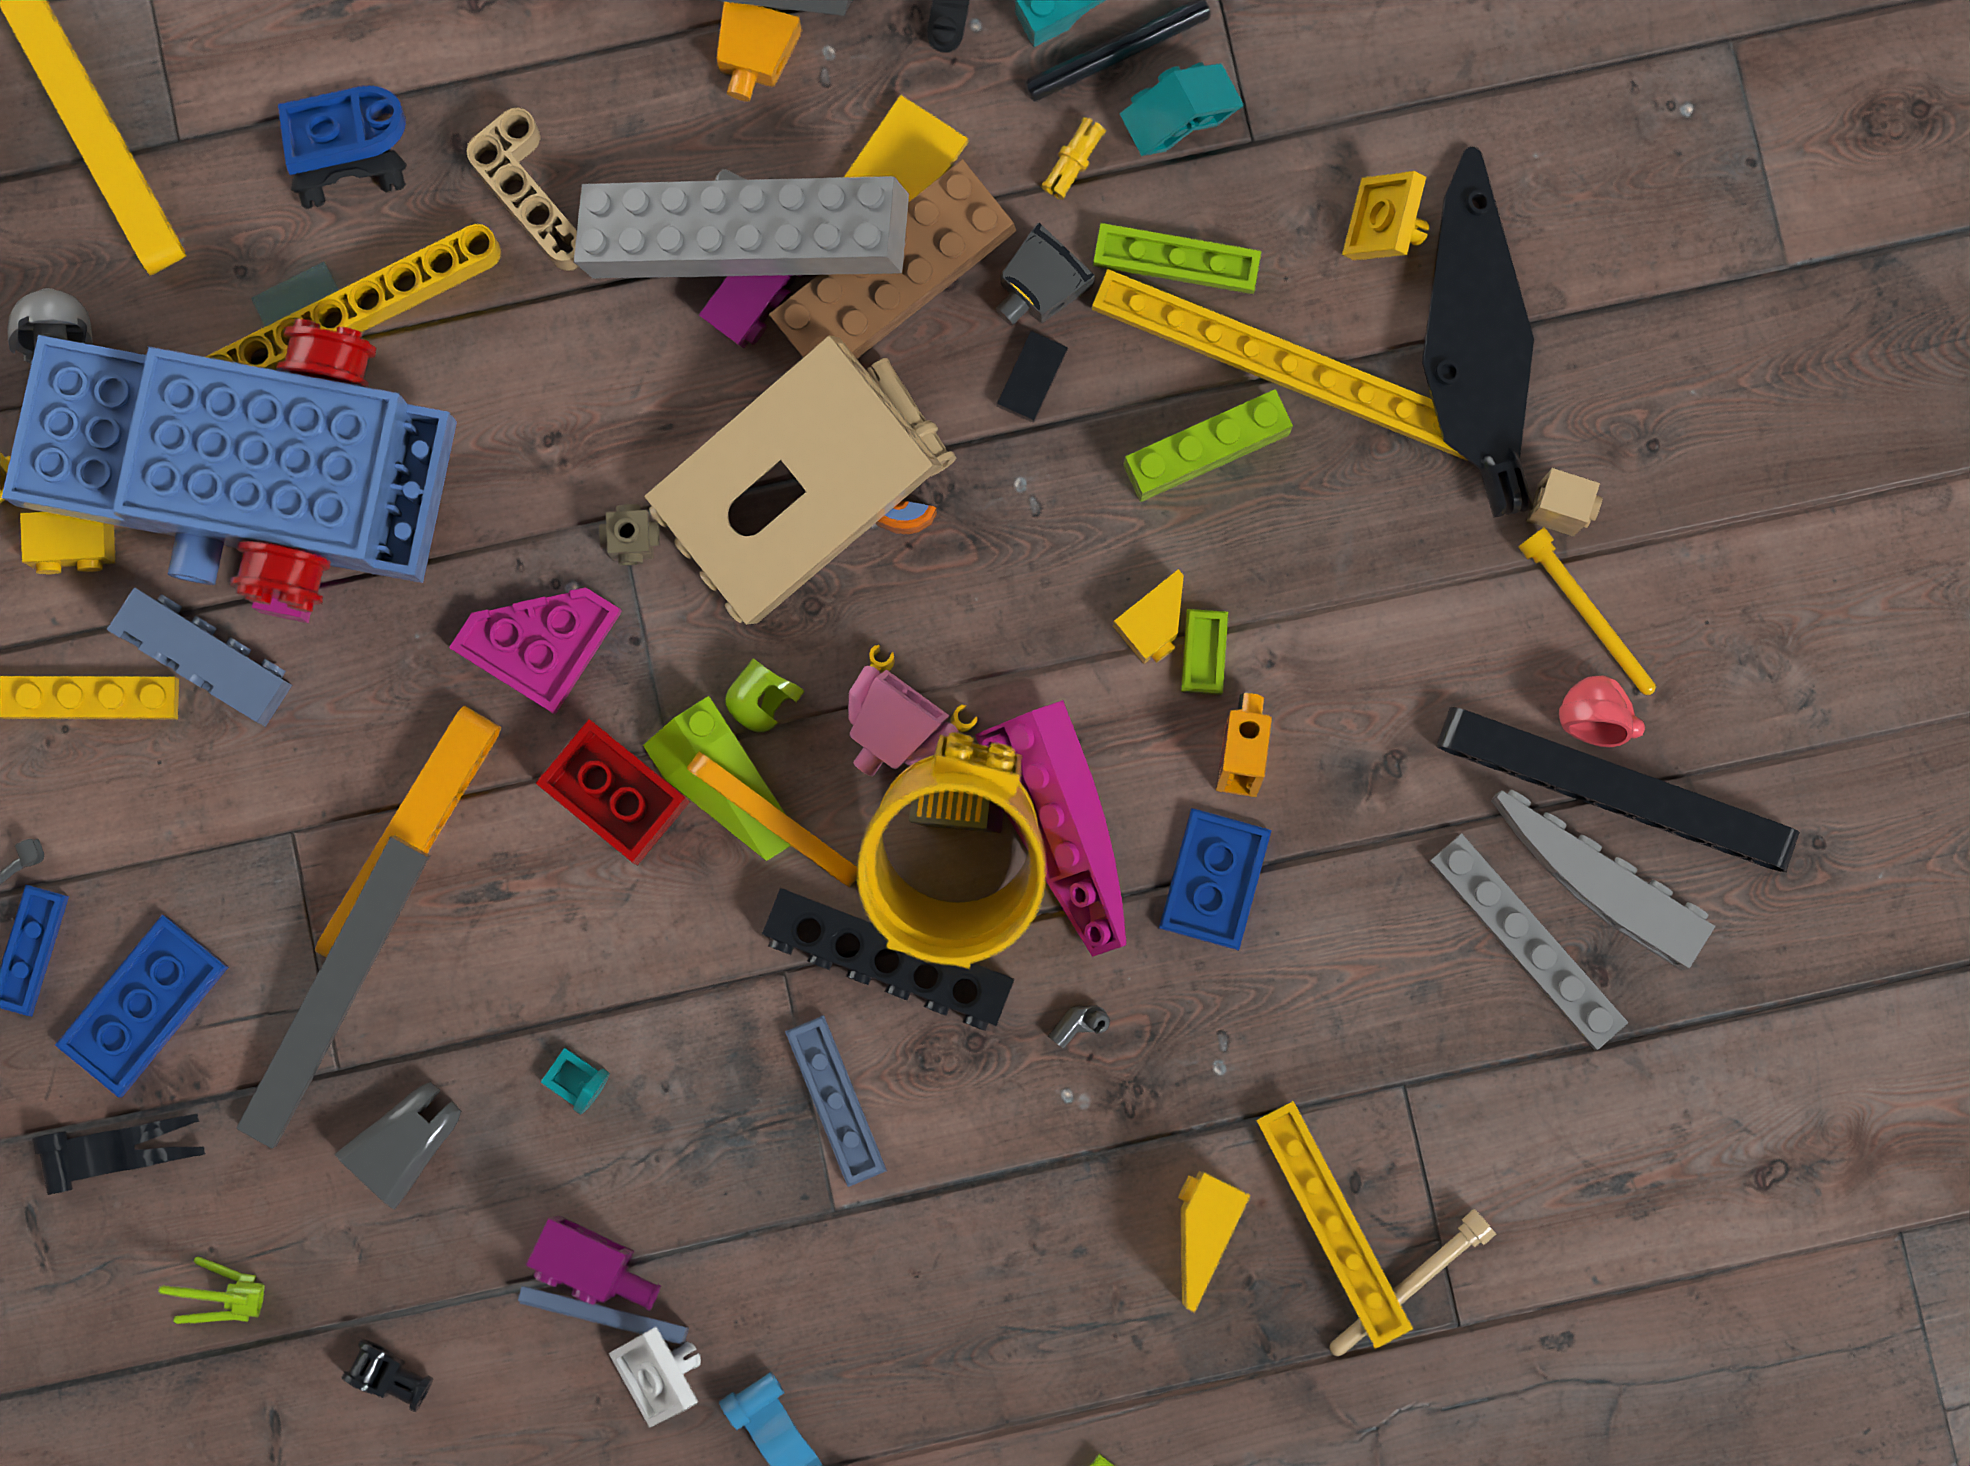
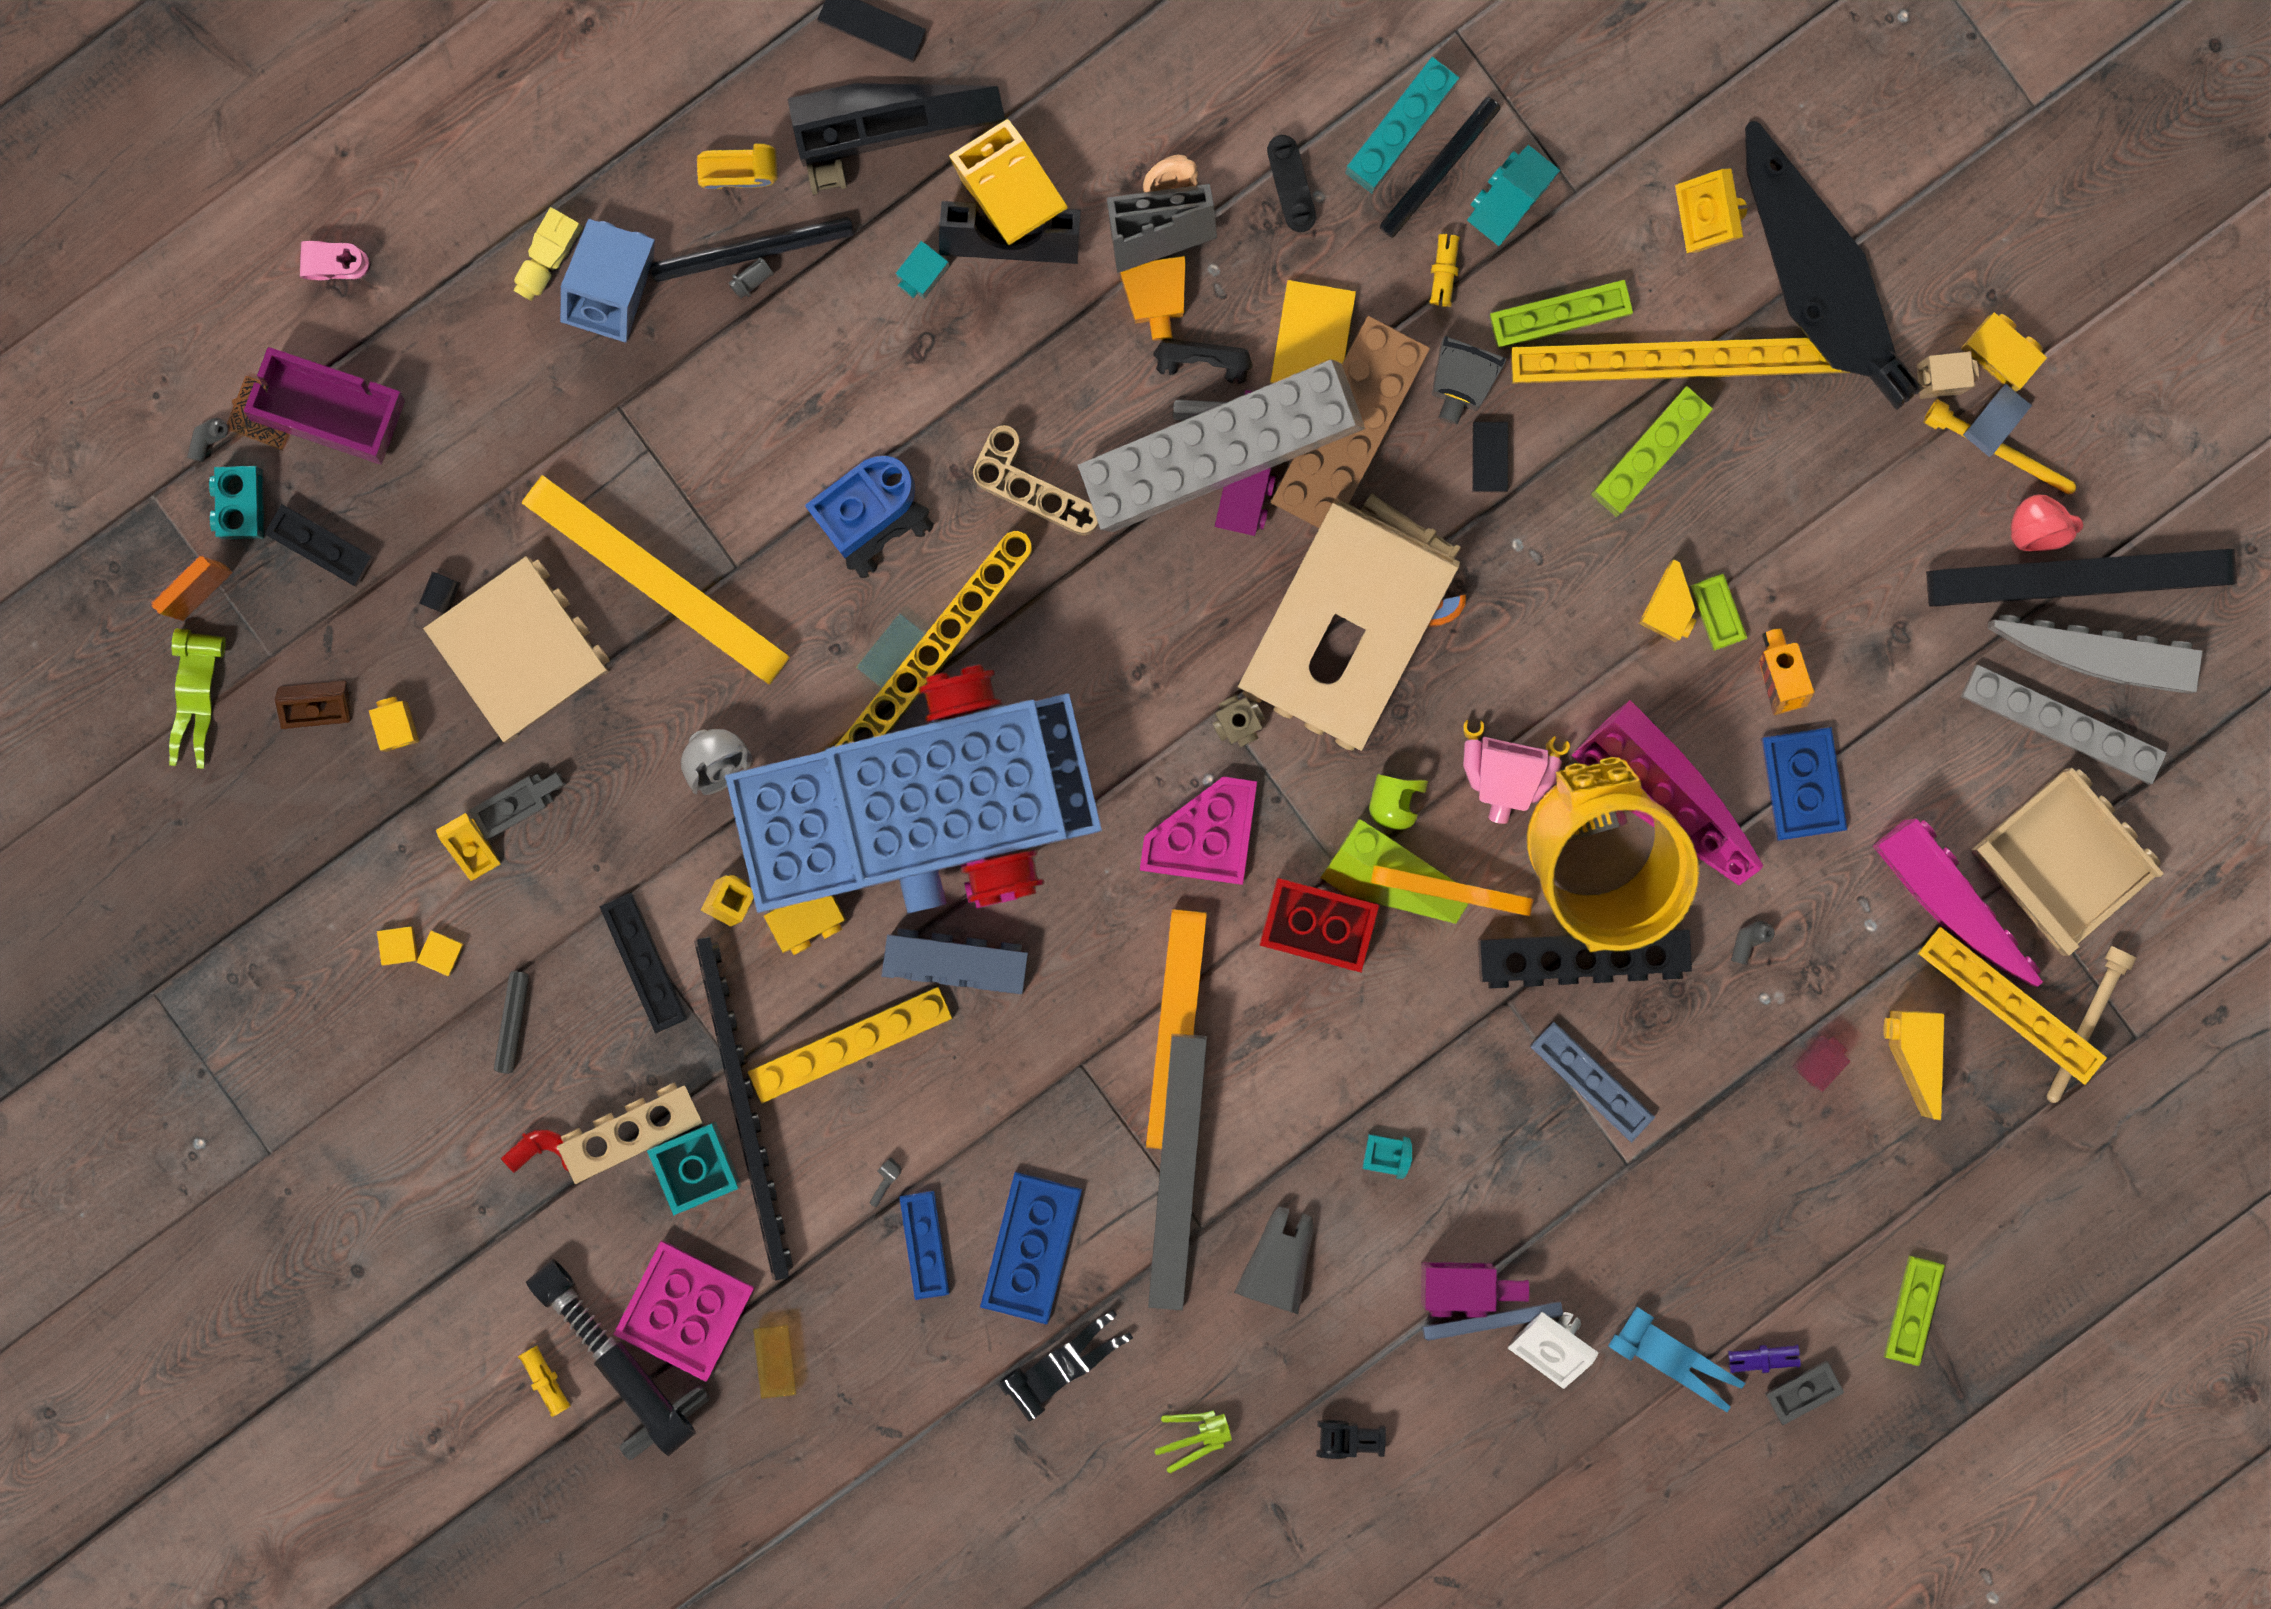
camera: 25 degrees left, 5 degrees up
none -> black piece [1153,339,1253,384]
none -> clear pink brick [1792,1037,1851,1092]
none -> dark pink wedge [1872,819,2043,987]
none -> yellow brick [1961,312,2047,392]
none -> sand blue tile [1963,384,2032,457]
none -> tan panel [1971,768,2164,956]

